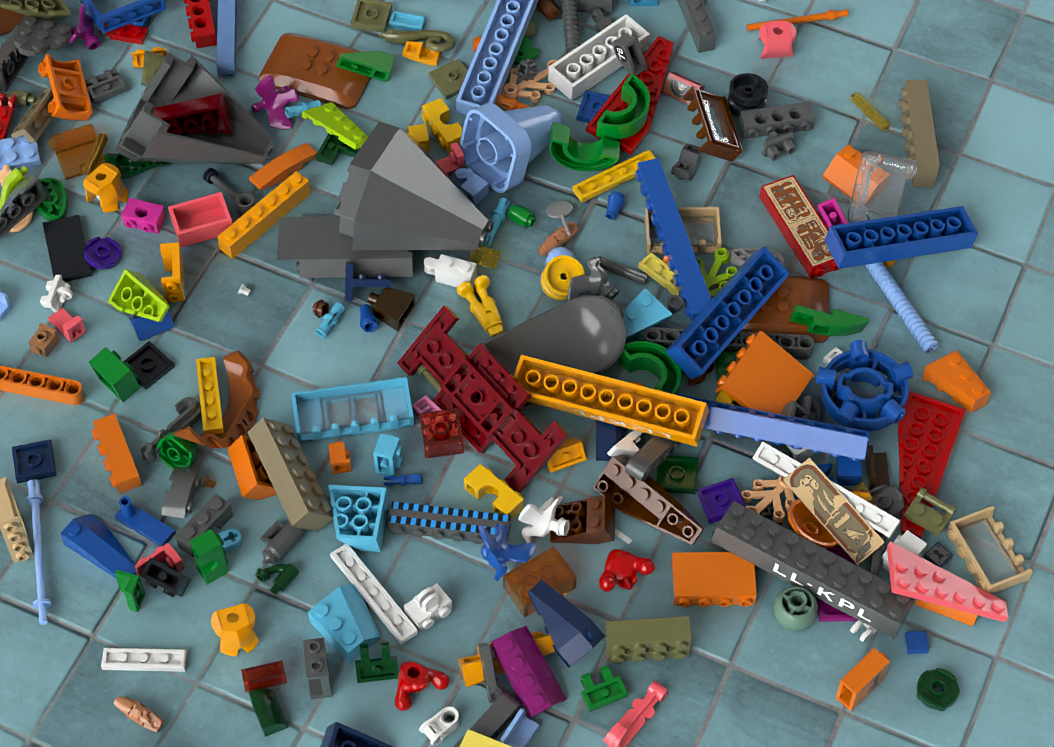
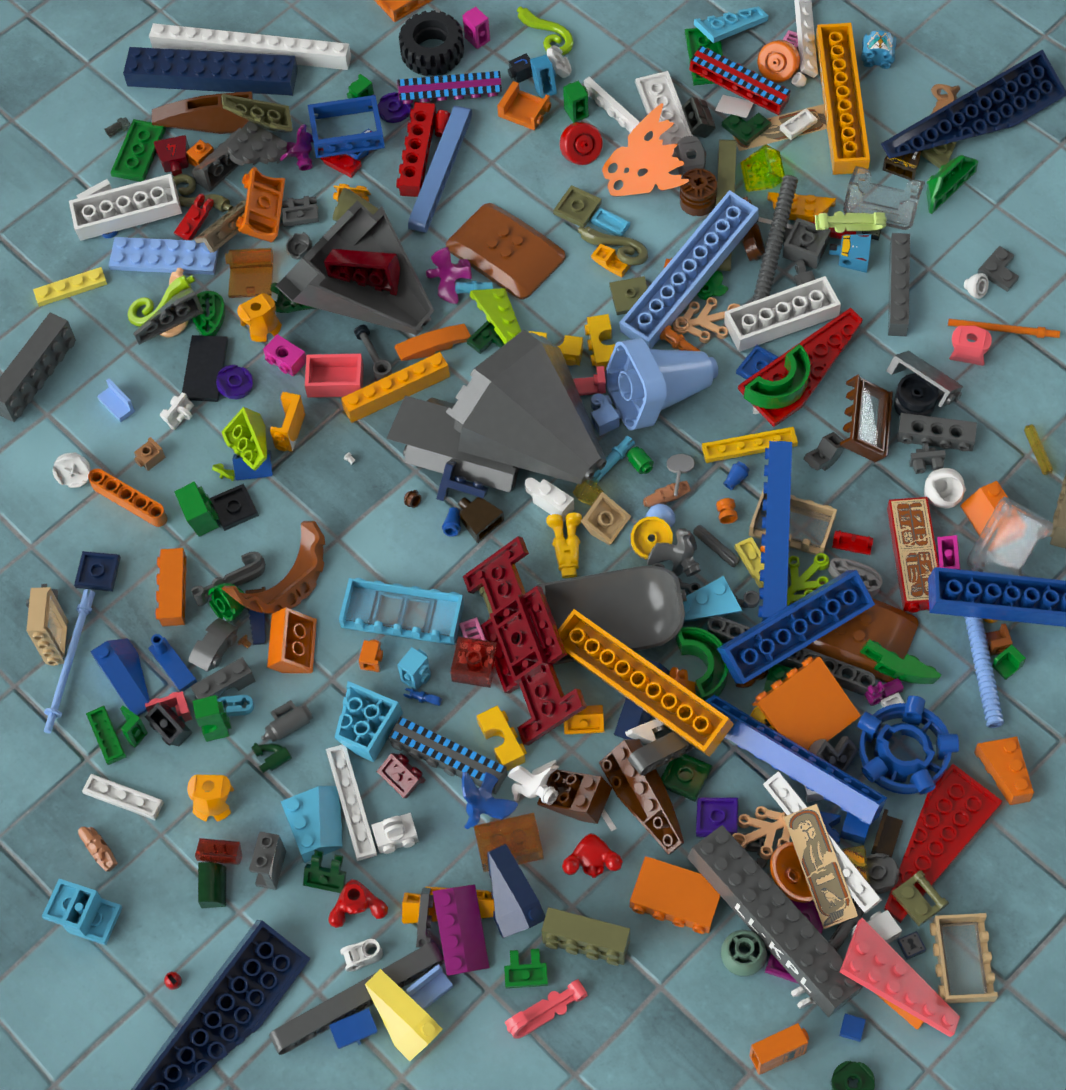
camera: 25 degrees right, 5 degrees up
coral bracket [48,308,86,343] -> none
pearl gold axle [82,133,108,175] -> none
yellow plate [196,357,224,435] -> none
dark tan brick [248,418,334,532] -> none
medium azure pin [315,302,345,338] -> none
green slope [336,51,394,82] -> none
dark grey gear [517,59,538,81] -> none
green brick [549,122,620,172] -> none
dark grey slope [612,34,647,76] -> none
panel [662,72,705,104] -> none
none -> green plate [86,706,126,765]
none -> lime piece [212,463,235,481]
none -> dark blue piece [245,587,266,645]
none -> dark grey hair [286,232,313,260]
none -> bracket [376,753,426,798]
none -> tan slope [581,492,631,545]
none -> orange wheel [716,498,738,524]
none -> red hinge [832,530,873,555]
none -> magenta bar [864,678,904,706]
none -> dark grey panel [886,350,963,407]
none -> white piece [924,468,966,508]
none -> dark orange panel [985,623,1013,656]
none -> green panel [992,644,1026,680]

